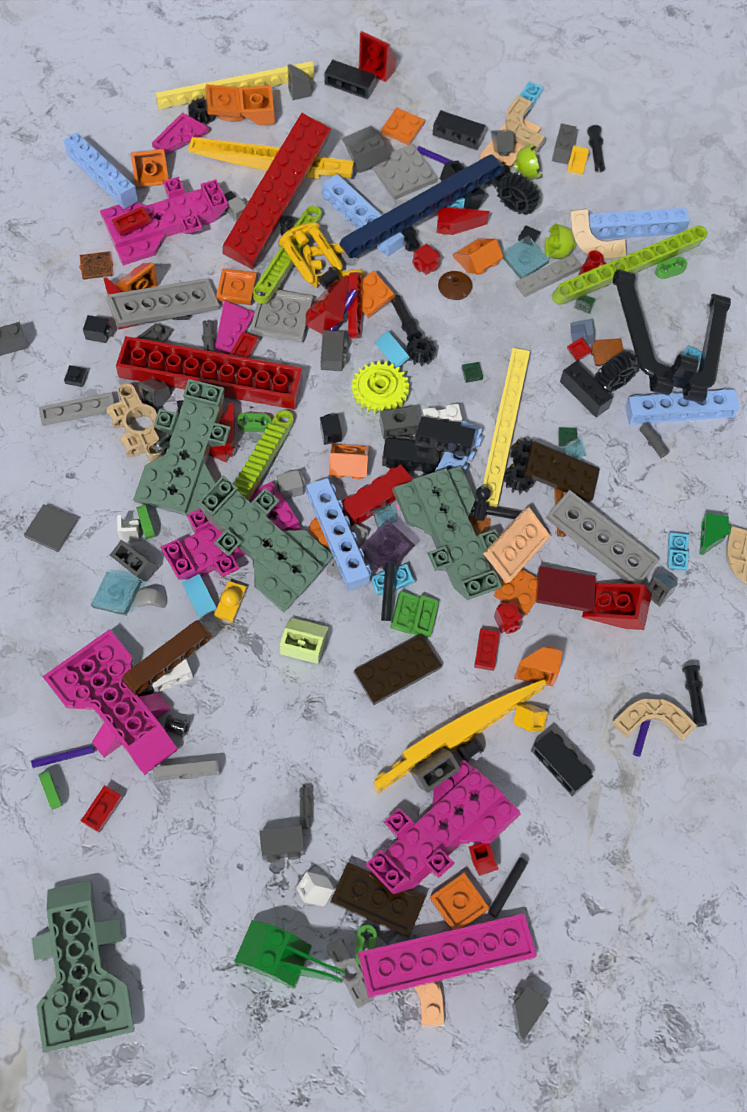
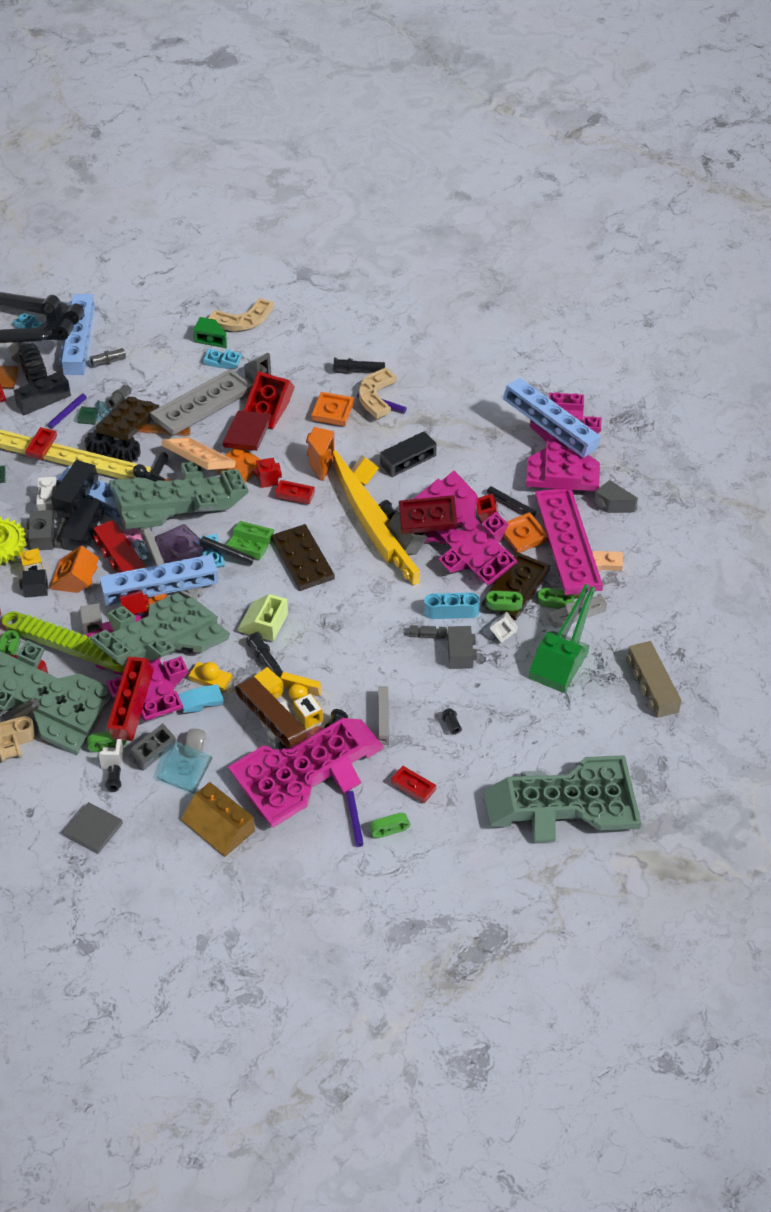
camera: 80 degrees left, 15 degrees down
none -> yellow brick [20,548,43,571]
none -> red plate [25,427,57,460]
none -> dark purple piece [47,393,87,429]
none -> black pin [105,765,122,792]
none -> dark grey pin [106,385,132,409]
none -> red brick [107,657,154,741]
none -> red brick [119,590,150,614]
none -> light grey tile [139,527,164,566]
none -> pearl gold slope [181,782,255,857]
none -> black pin [246,632,283,679]
none -> yellow brick [254,667,284,699]
none -> yellow tile [281,672,322,701]
none -> brick [293,693,323,730]
none -> orange plate [311,392,355,426]
none -> dark red tile [399,495,458,534]
none -> medium azure beam [424,593,480,619]
none -> black pin [442,708,462,735]
none -> bright green beam [486,591,523,611]
none -> light blue brick [503,378,601,458]
none -> dark pink piece [526,392,602,491]
none -> dark tan brick [626,641,682,718]

